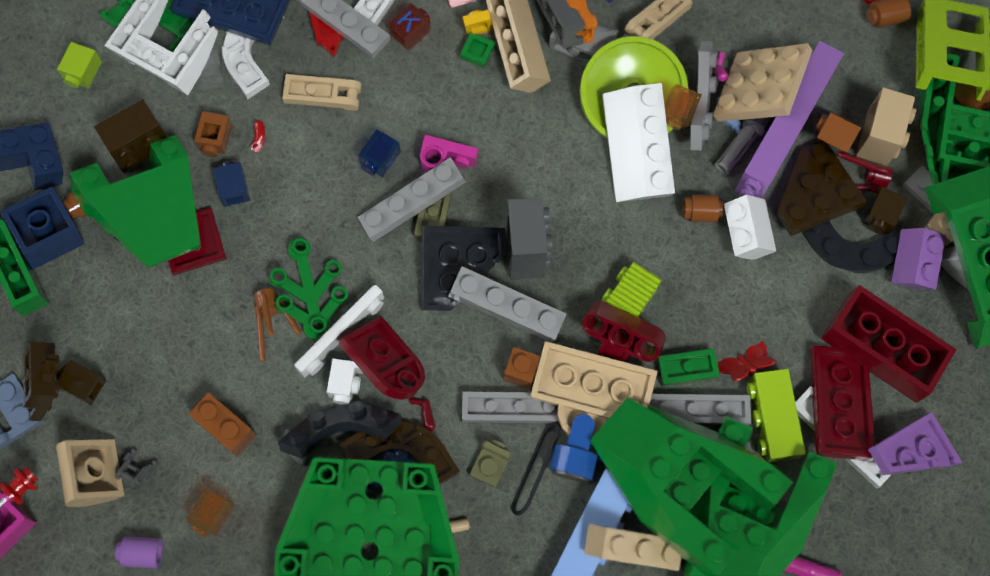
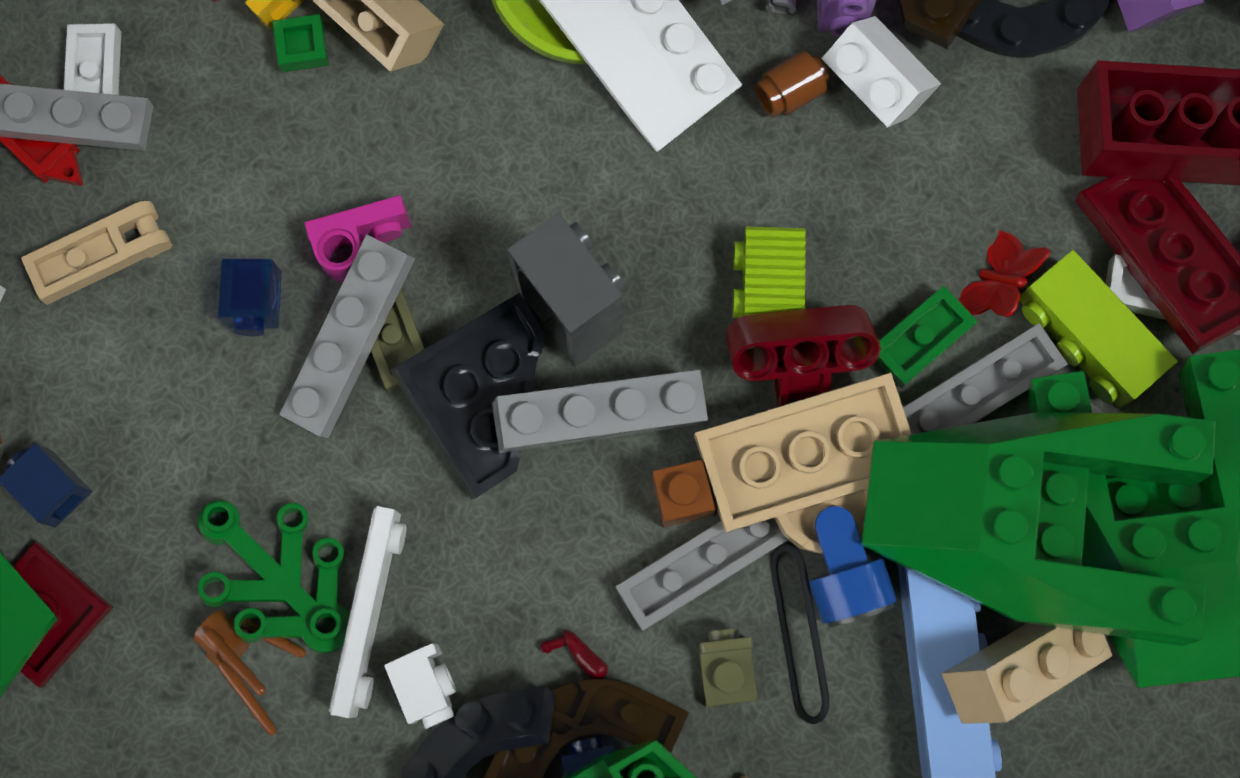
camera: 30 degrees left, 5 degrees up
red piece [251,120,266,153] -> none
dark red tile [338,316,425,400] -> none
clear red brick [389,3,431,51] -> none

